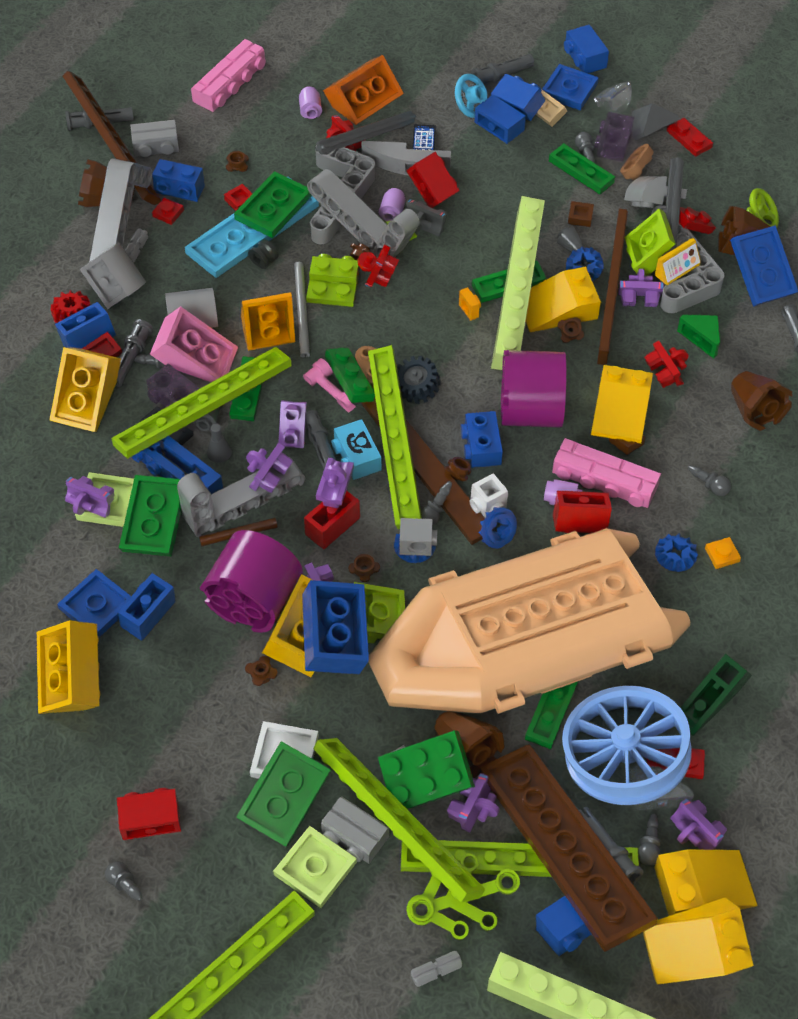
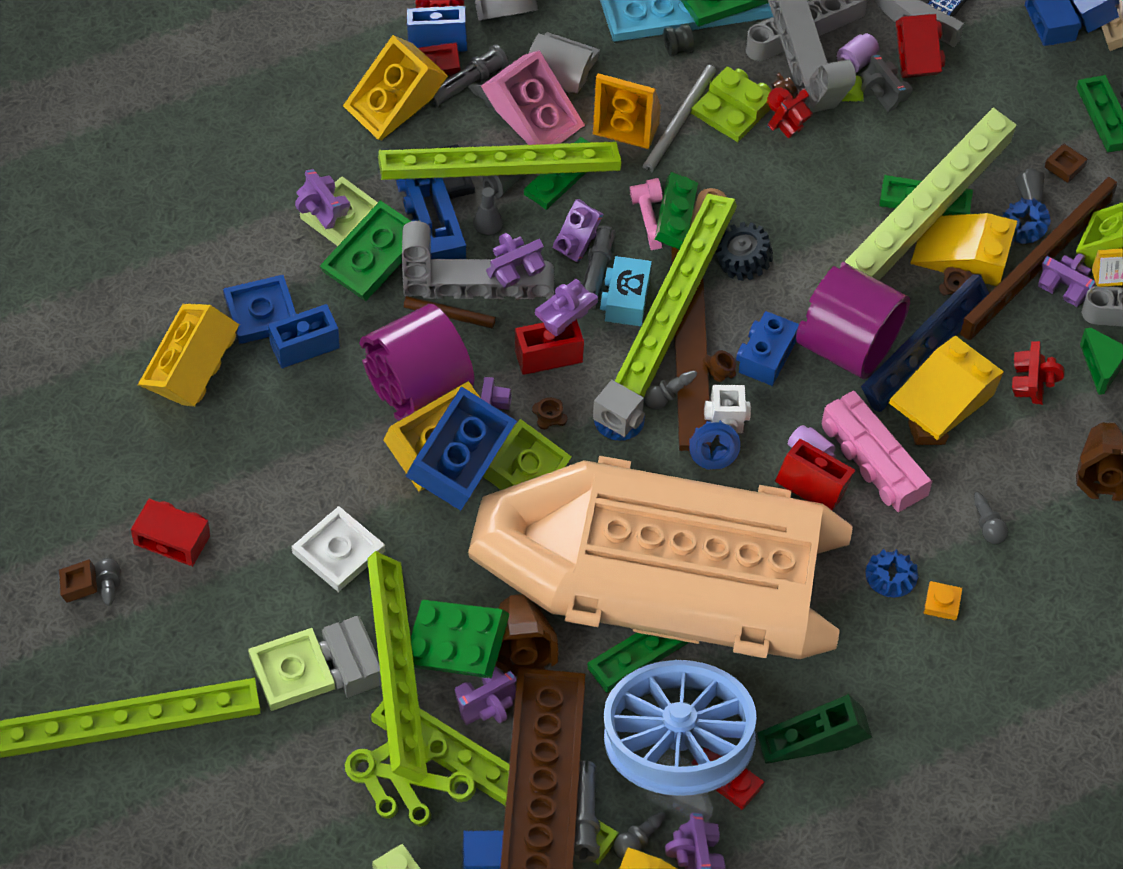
camera: 30 degrees right, 0 degrees up
clear purple brick [146,364,200,408] -> none
green plate [236,741,331,847] -> none
reddish brown plate [245,656,278,686] -> none
light grey piece [411,951,462,987] -> none
light orange plate [459,287,481,321] -> none
none -> reddish brown plate [59,559,97,603]
none -> dark blue tile [861,274,989,412]

